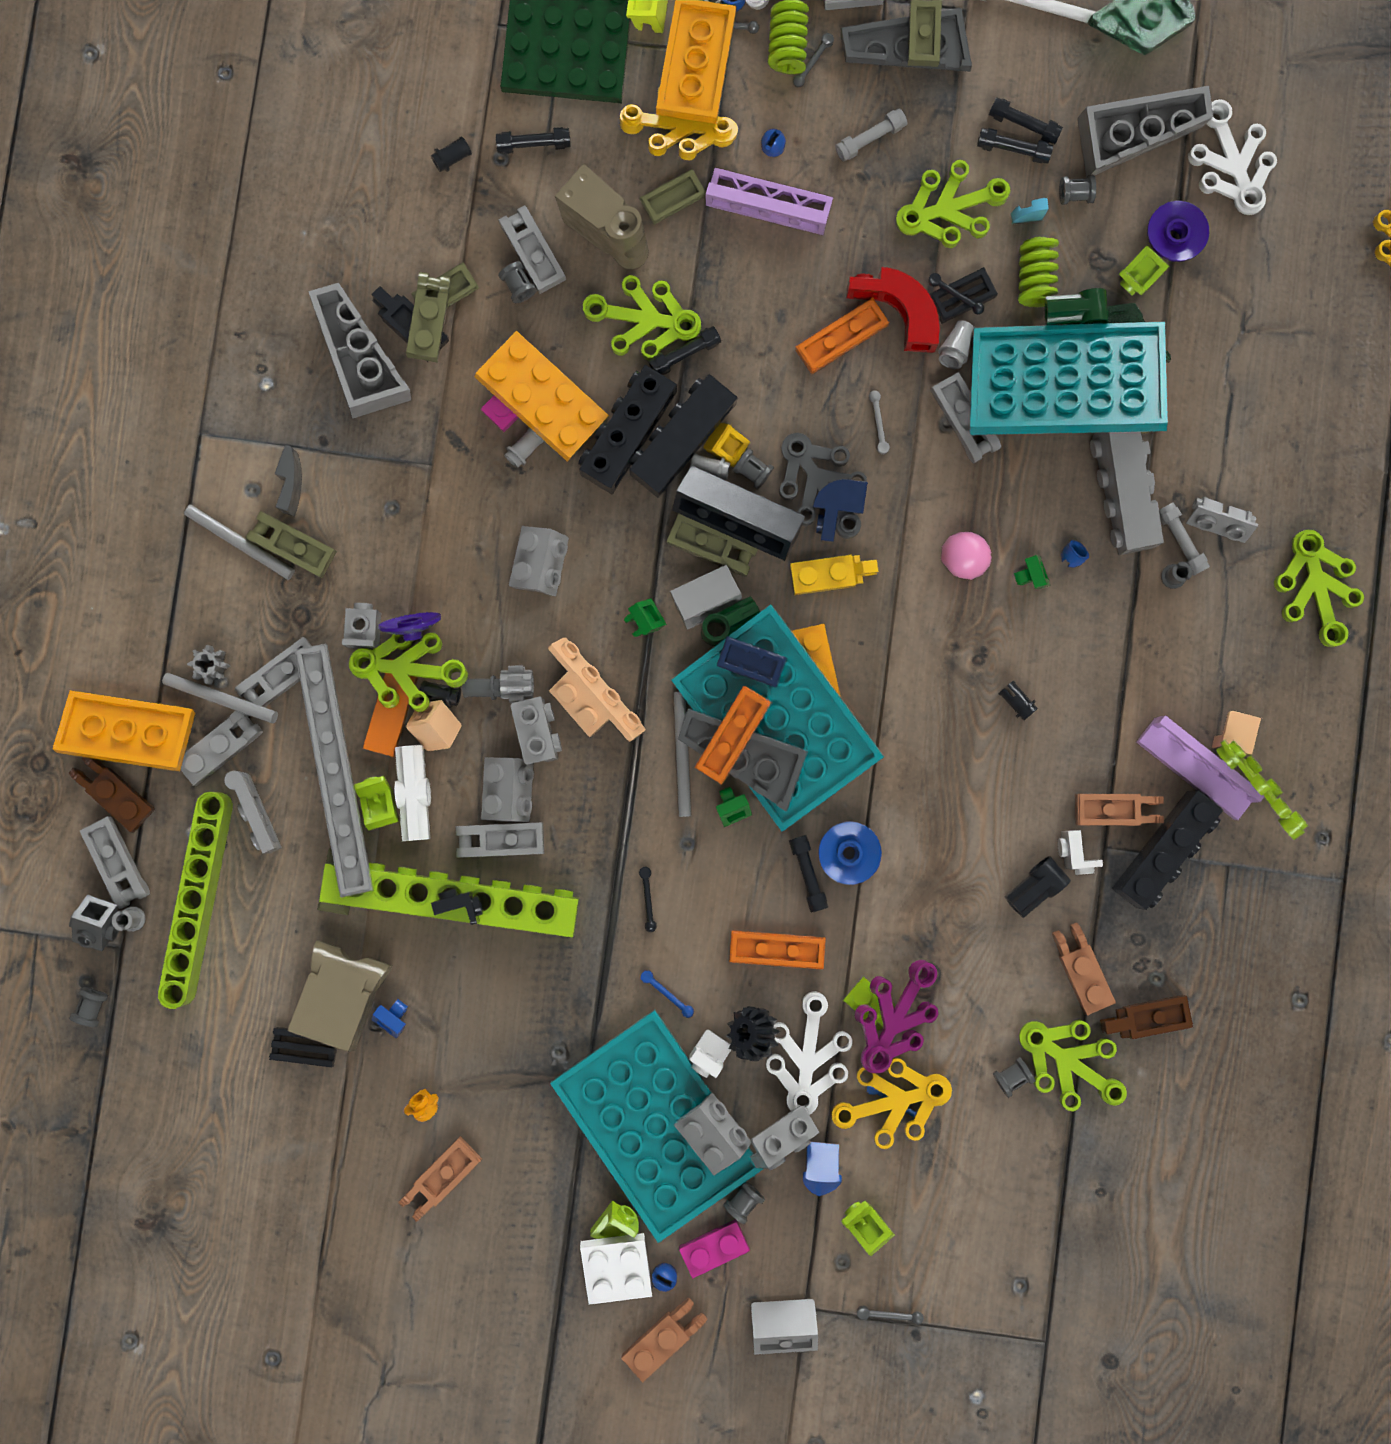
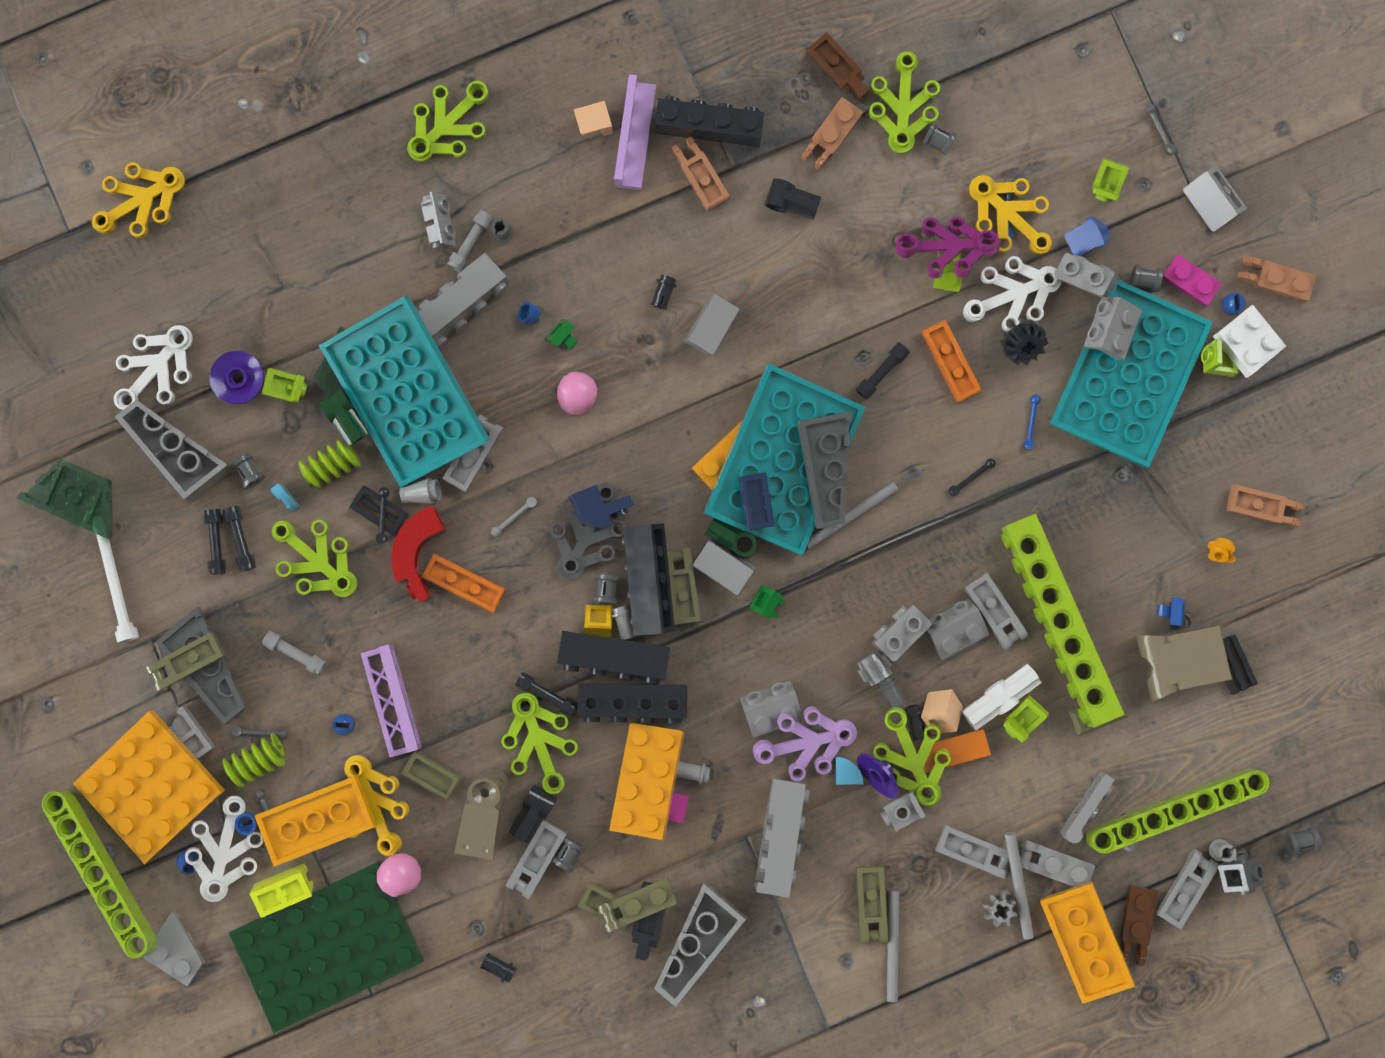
camera: 120 degrees left, 0 degrees up
dark grey slope [275,445,302,517] -> none
light grey tile [295,643,374,897] -> none
black bracket [431,889,483,925] -> none
black bar [496,127,571,154] -> none
light nougat bracket [548,637,646,742] -> none
white bracket [689,1030,731,1078] -> none
orange tile [694,686,772,784] -> none
green tile [716,786,752,827] -> none
yellow hinge [790,555,879,595] -> none
blue dish [818,822,882,885] -> none
white bracket [1058,830,1103,875] -> none
lime plant [1216,739,1308,840] -> none
none -> bright pink hair [377,853,421,897]
none -> black piece [509,785,558,844]
none -> light grey hinge [683,294,739,355]
none -> lavender plant [753,706,857,781]
none -> light grey wedge [754,777,810,898]
none -> medium azure tile [835,757,863,785]

